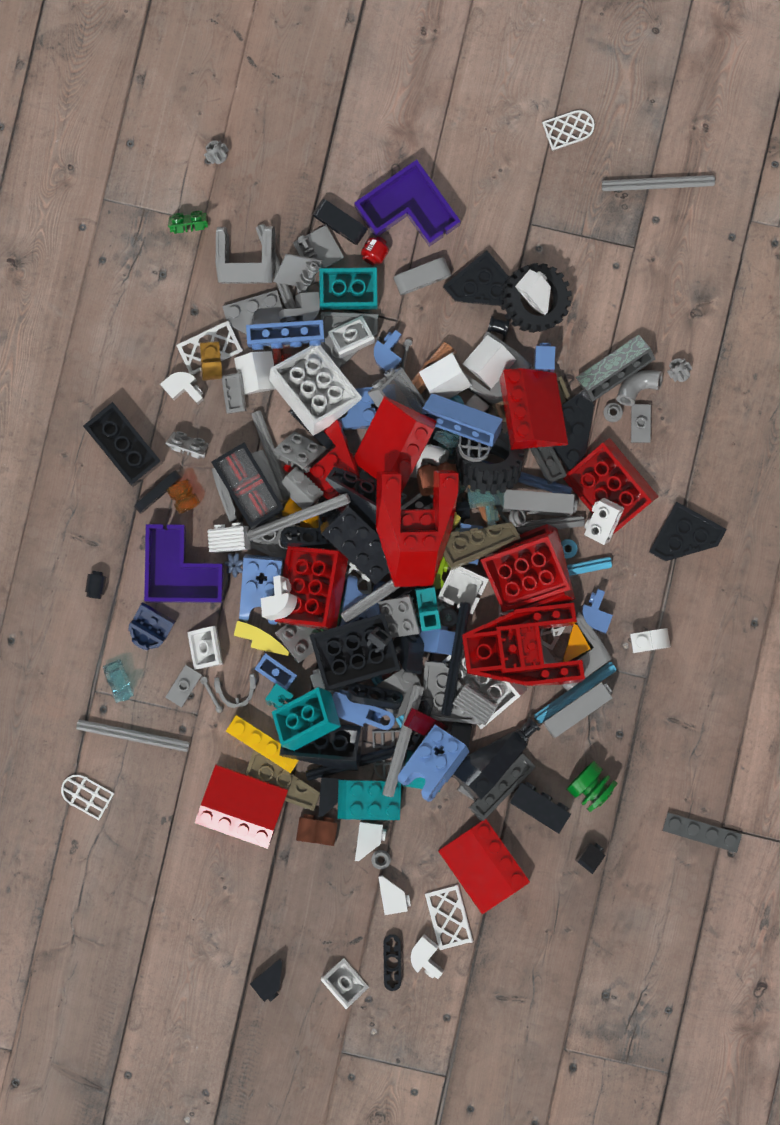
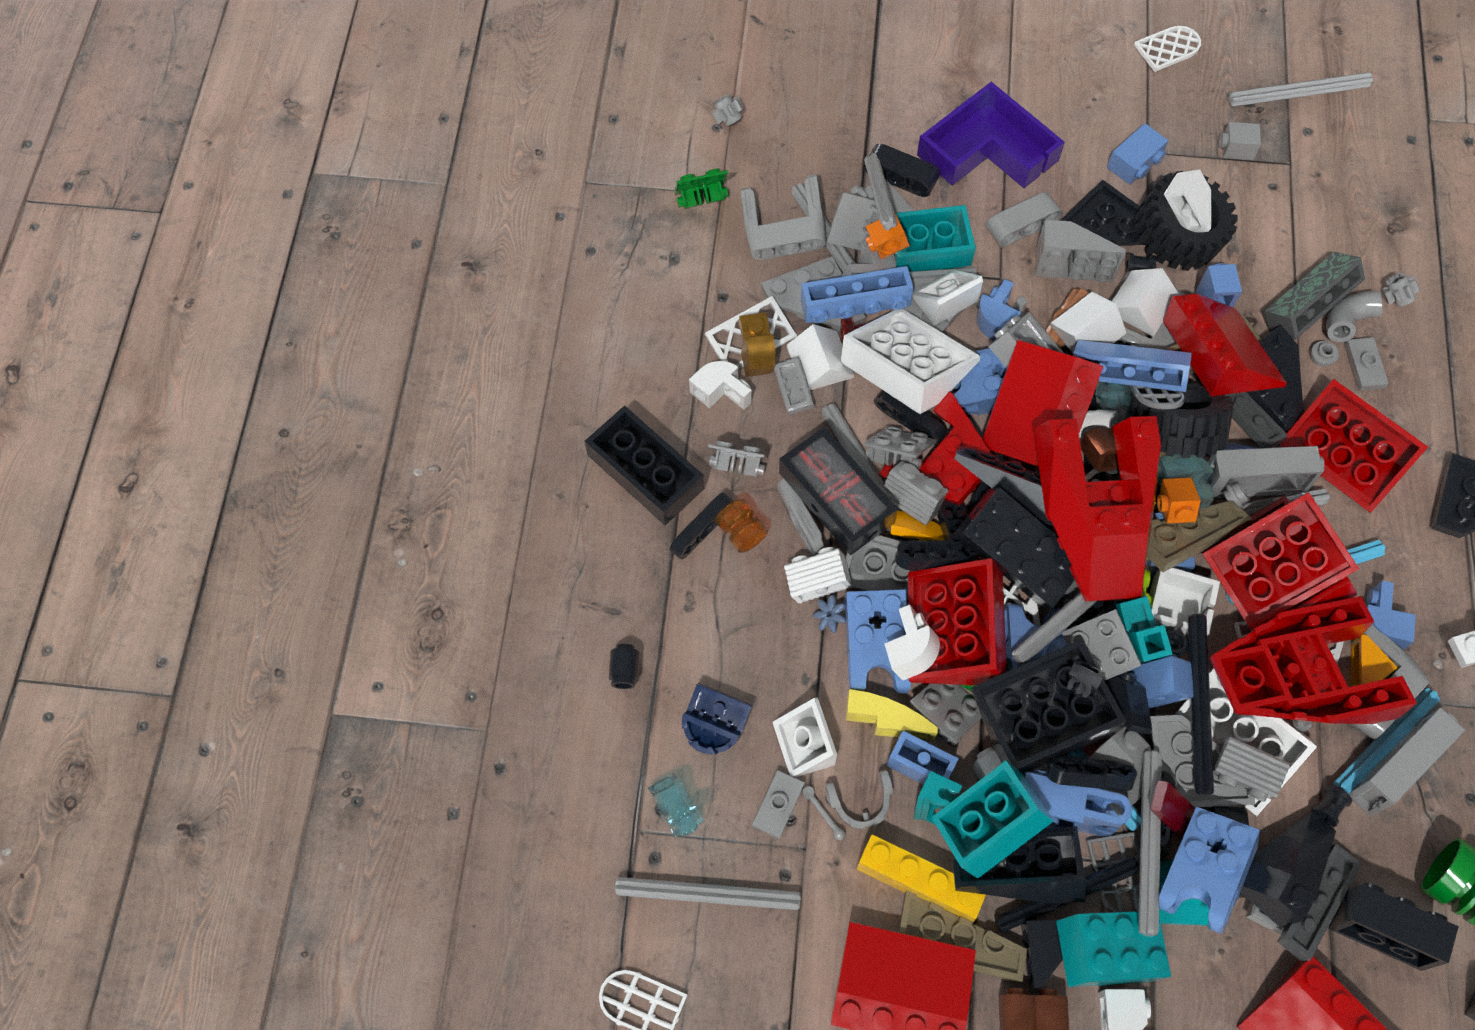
camera: 10 degrees left, 20 degrees down
dark purple piece [144,524,224,603] -> none
light grey axle [247,493,351,540] -> none
red head [361,236,389,266] -> none
white brick [584,498,624,545] -> none
none -> light grey axle [864,153,897,230]
none -> orange brick [865,212,910,260]
none -> light grey slope [1035,220,1125,283]
none -> medium blue brick [1107,123,1169,185]
none -> orange brick [1157,478,1201,524]
none -> light grey brick [1219,122,1261,160]

